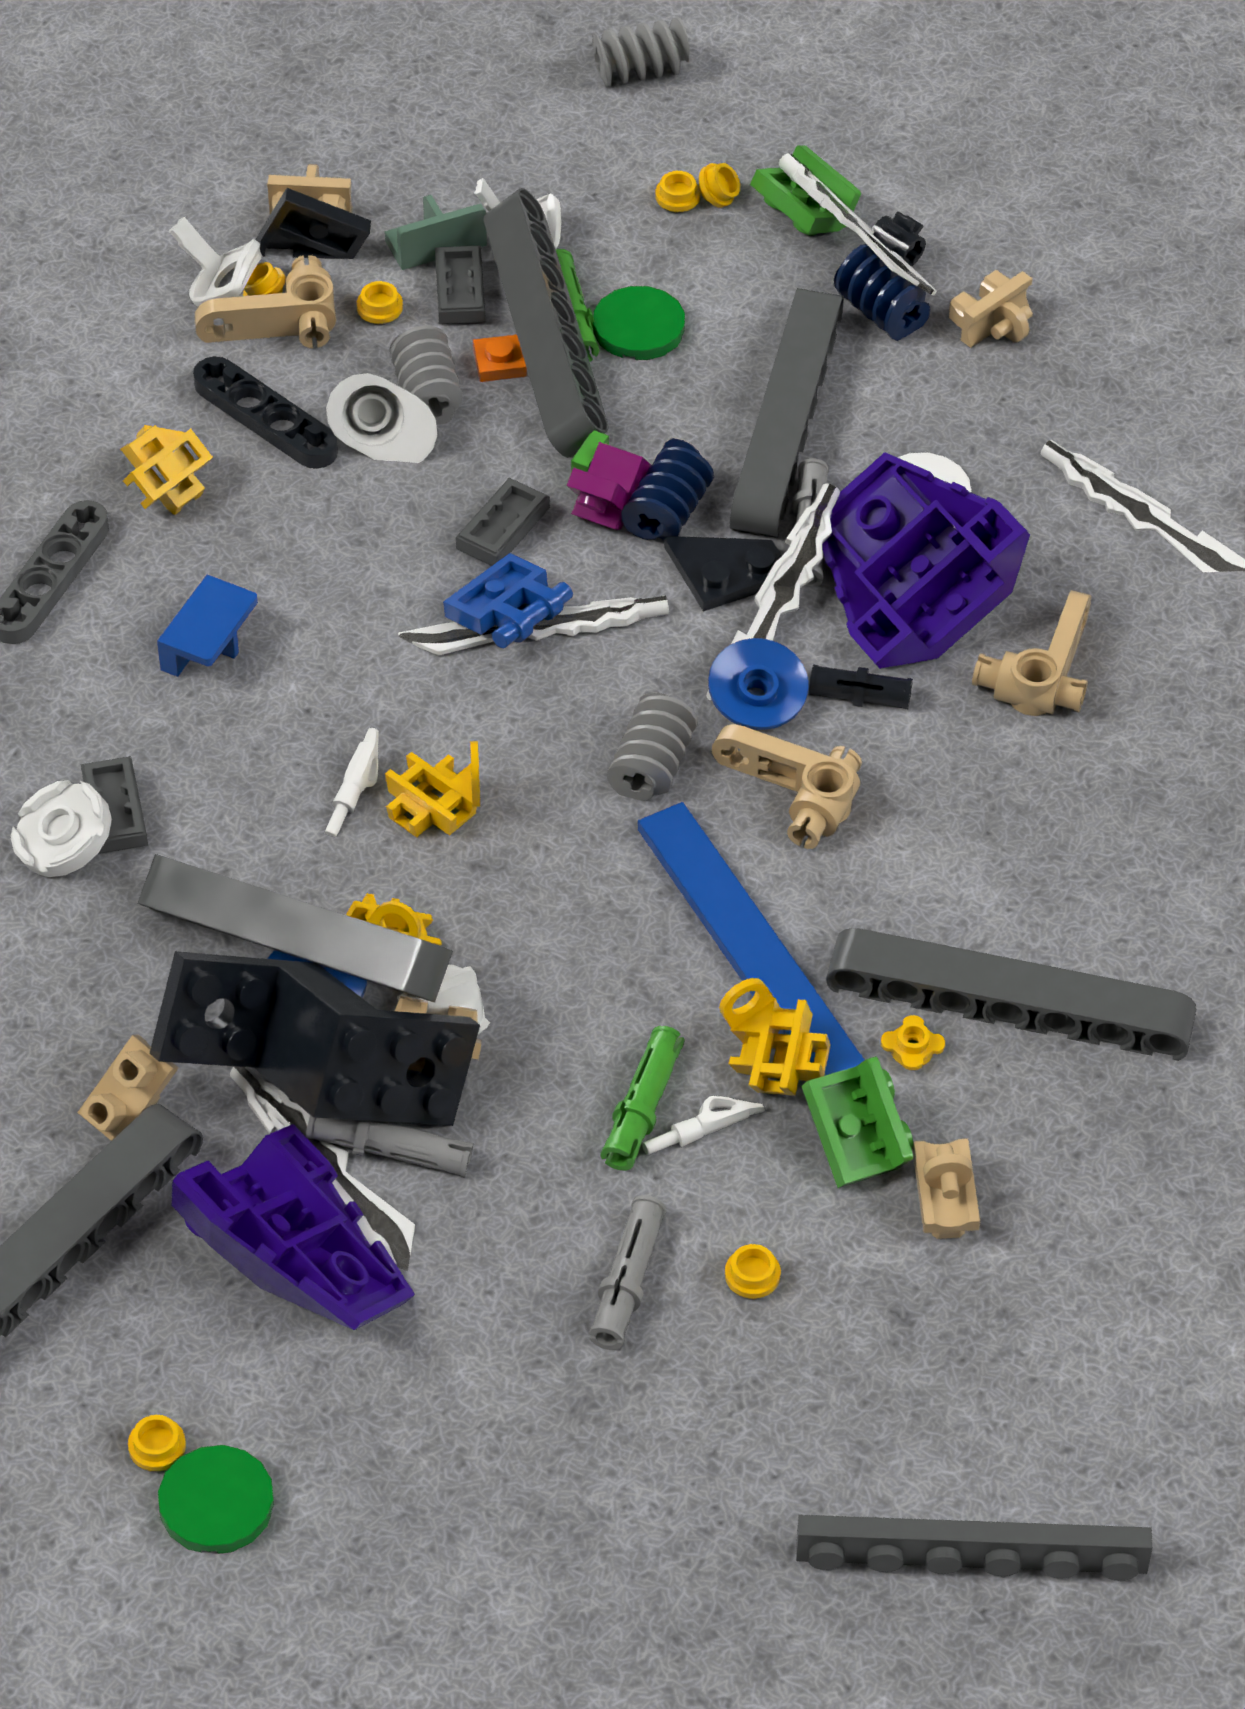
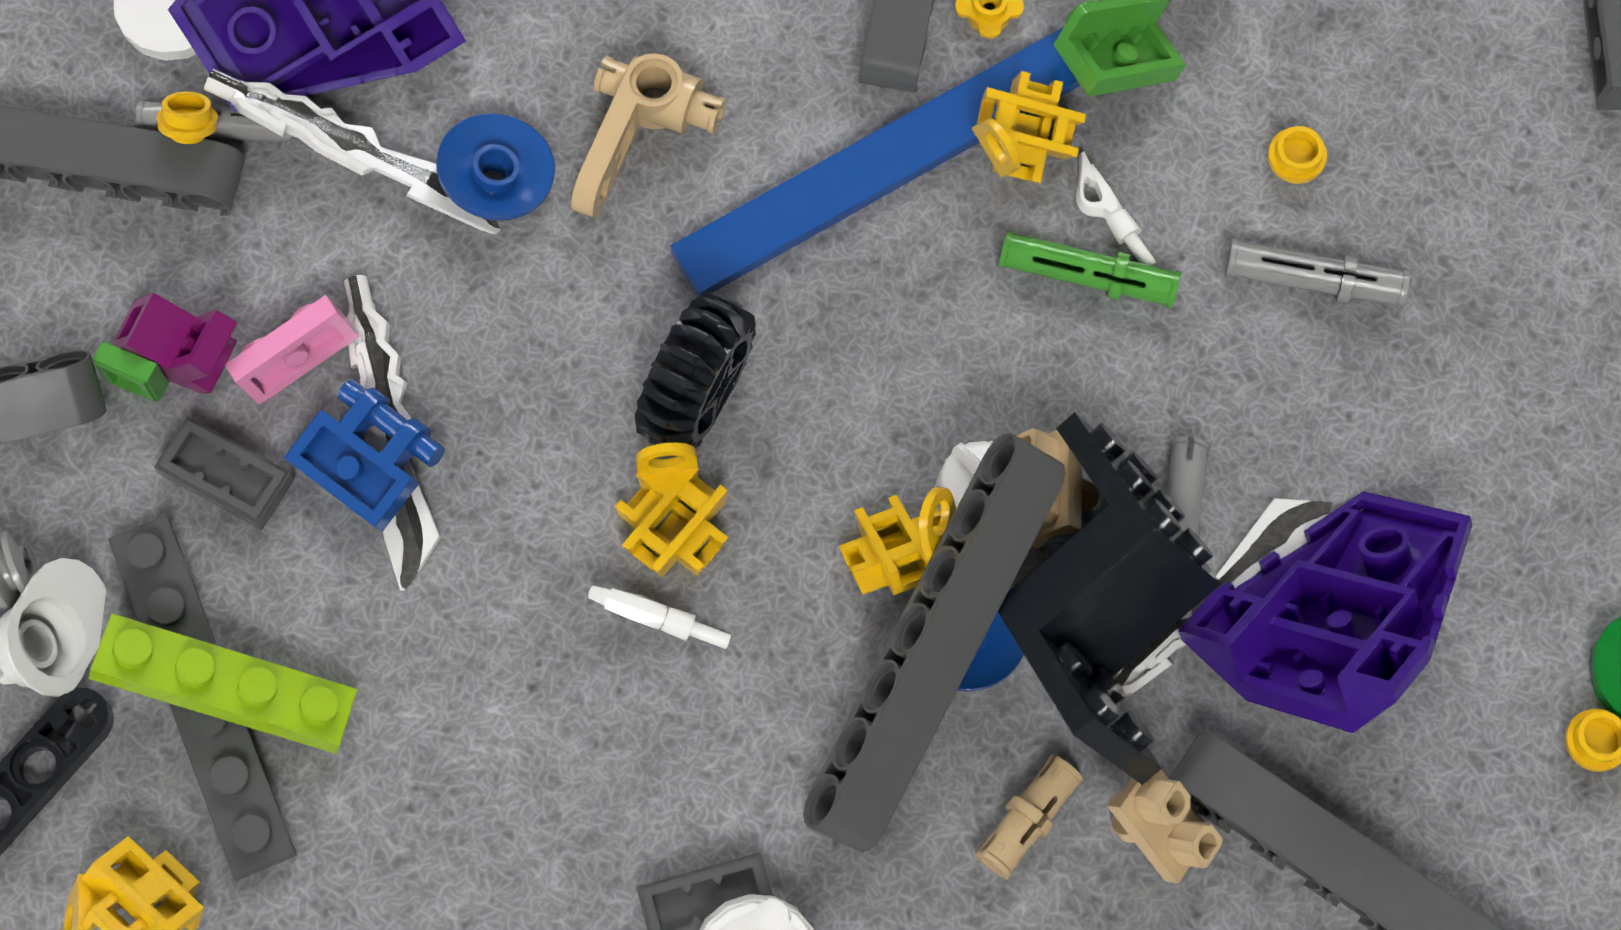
camera: 95 degrees left, 20 degrees up
blue panel [157,574,258,677] -> none
light grey piece [607,692,698,802] -> none
dark blue piece [621,438,714,540] -> none
black wing [664,536,793,612] -> none
black pin [809,664,913,709] -> none
none -> lime plate [89,613,358,754]
none -> dark grey plate [108,515,297,881]
none -> yellow plate [156,91,218,144]
none -> bright pink plate [225,295,359,404]
none -> black gear [634,291,756,448]
none -> tan pin [975,754,1083,880]

